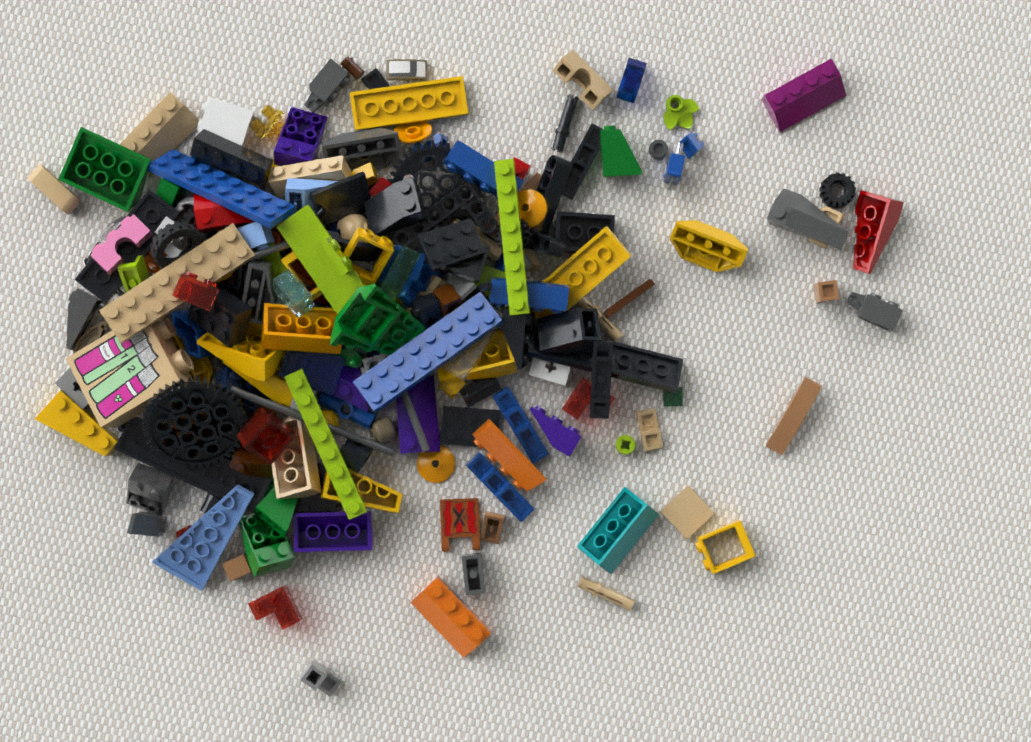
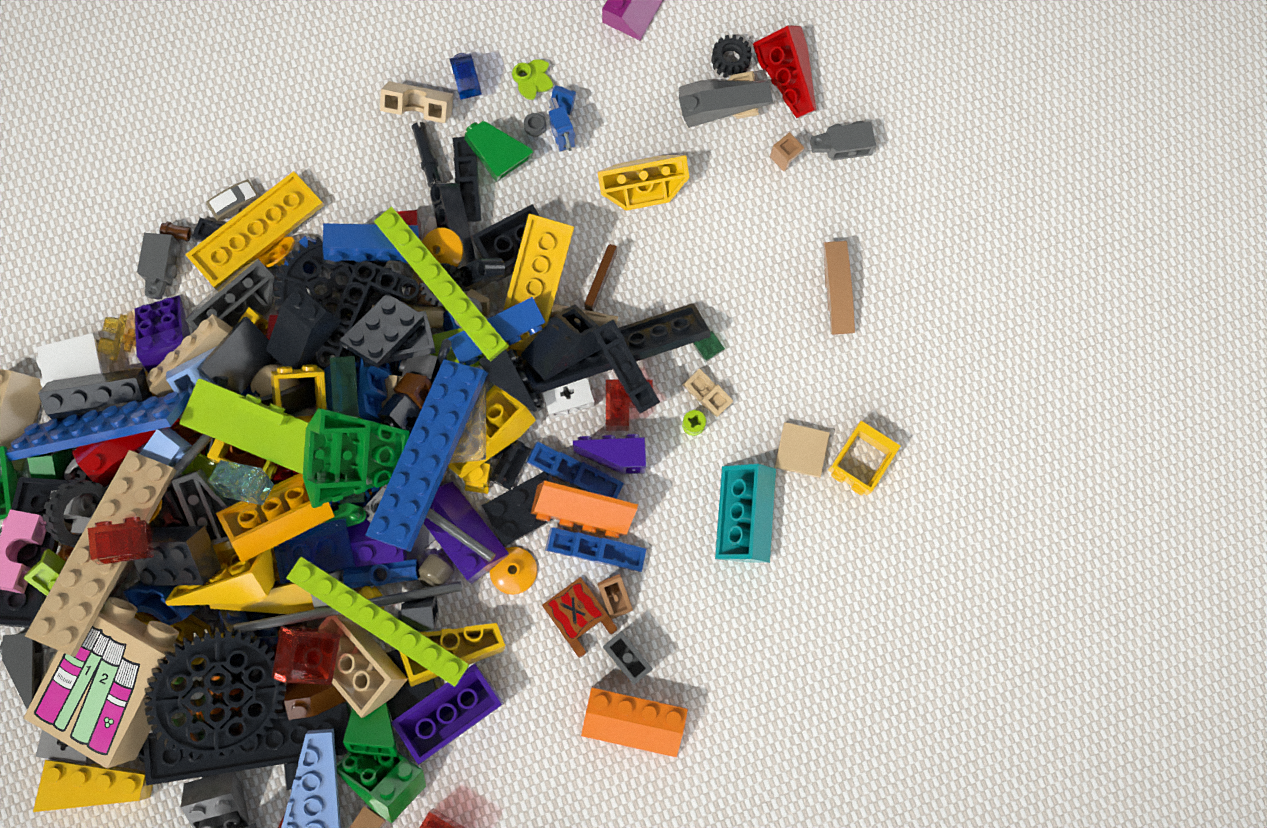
camera: 40 degrees left, 10 degrees down
tan pin [577,576,635,611] -> none

